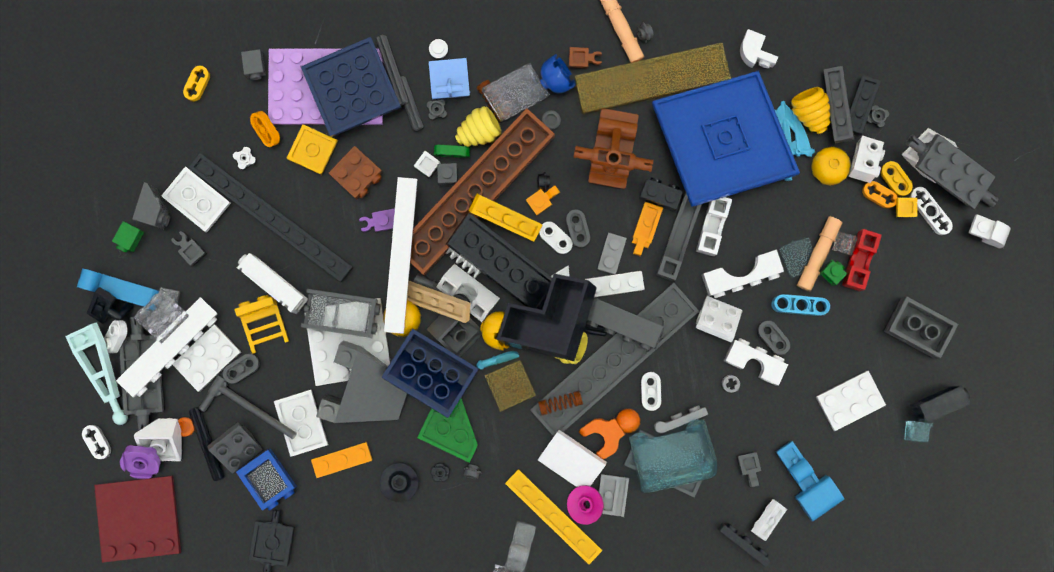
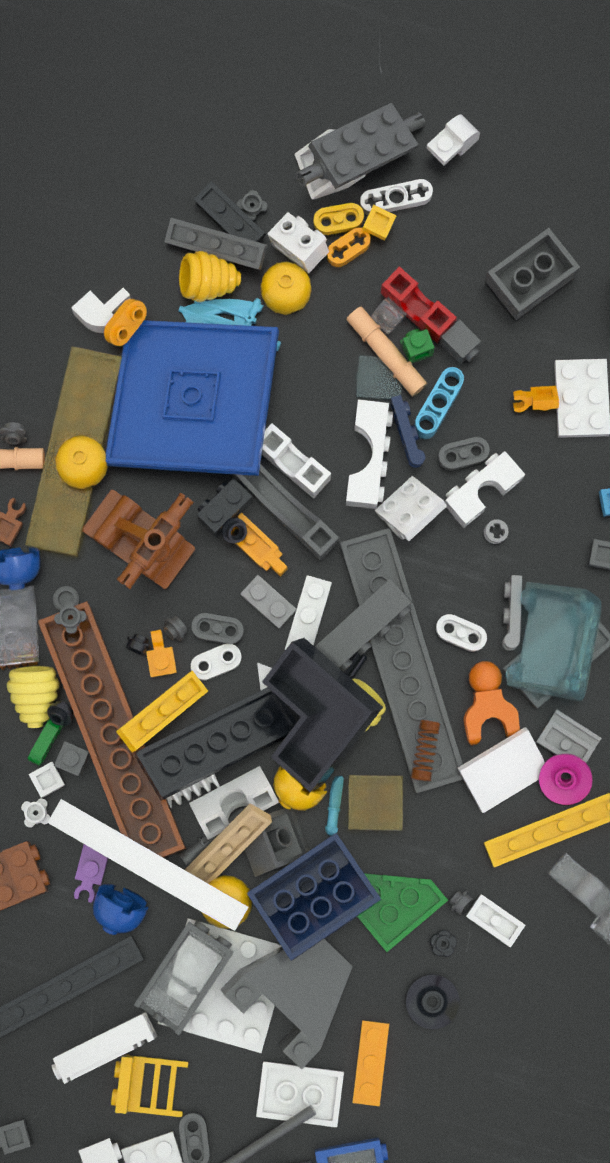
camera: 65 degrees left, 5 degrees down
none -> white plate [21,798,50,827]
none -> black plate [47,701,73,726]
none -> dark grey plate [54,602,86,634]
none -> yellow cylinder [55,436,108,489]
none -> blue cylinder [93,884,148,935]
none -> light orange plate [104,299,147,346]
none -> dark grey plate [163,616,187,641]
none -> black plate [221,517,247,543]
none -> dark blue plate [389,395,425,468]
none -> dark grey brick [440,319,481,365]
none -> white plate [466,894,525,947]
none -> light orange plate [513,386,559,412]

